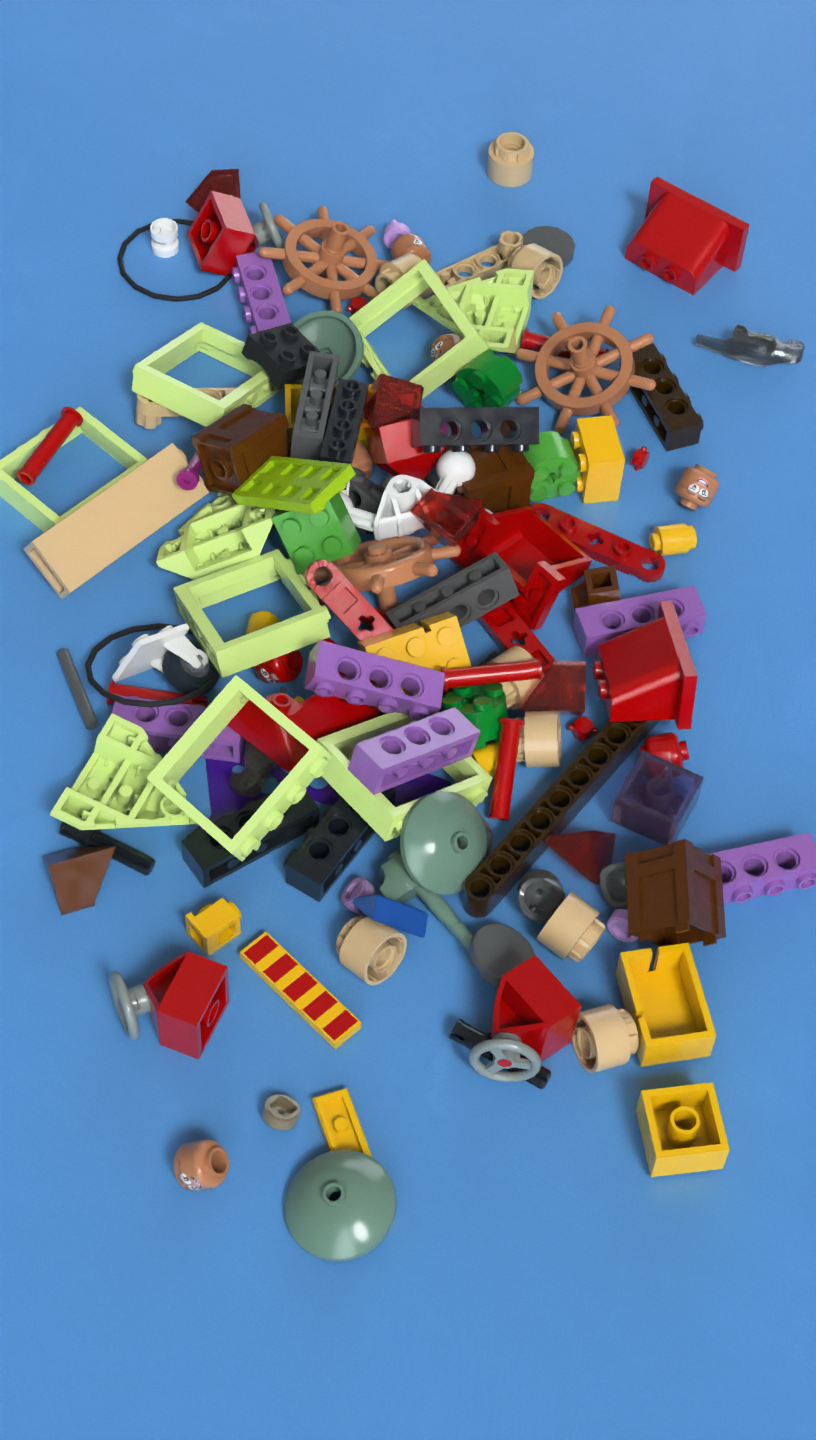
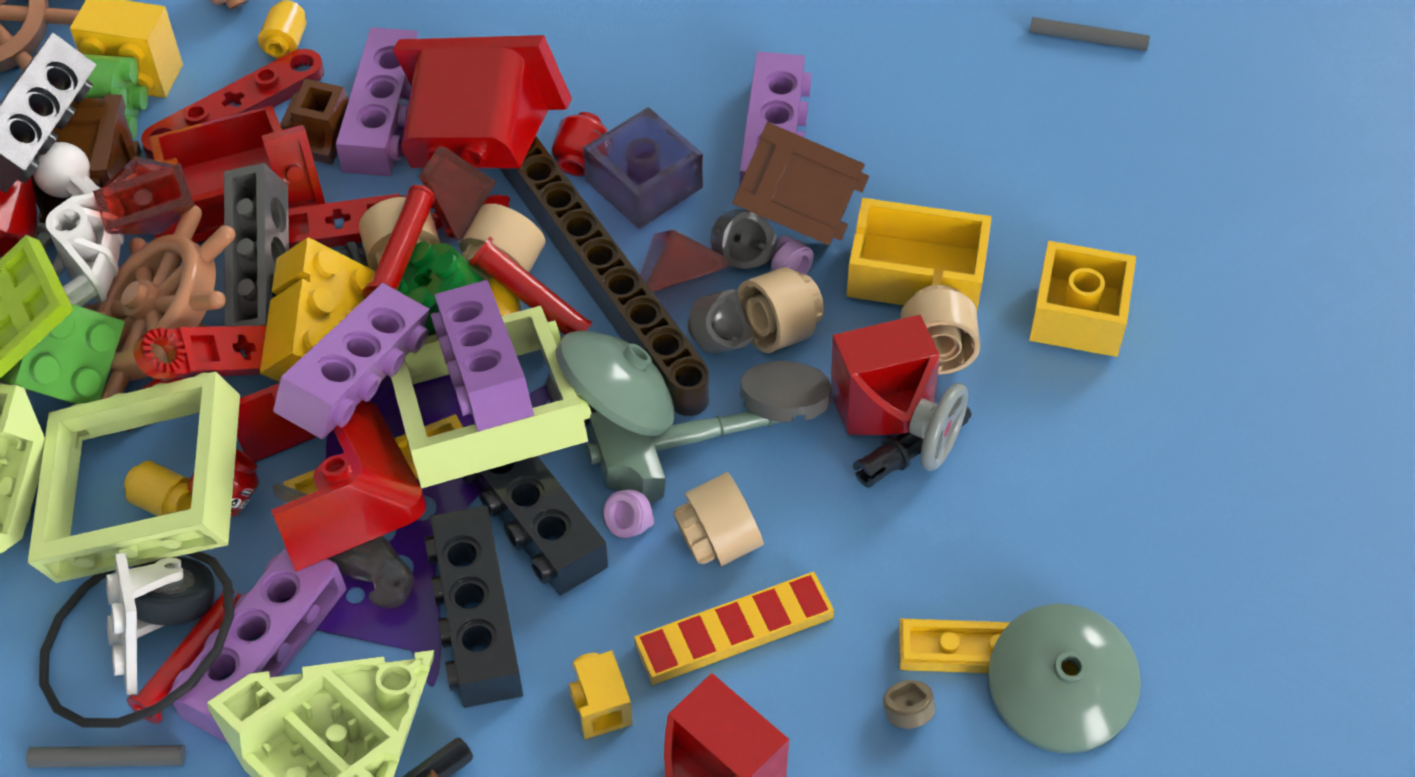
camera: 65 degrees left, 0 degrees up
yellowish green window [146,675,332,862] -> none
blue slope [353,894,428,938] -> none

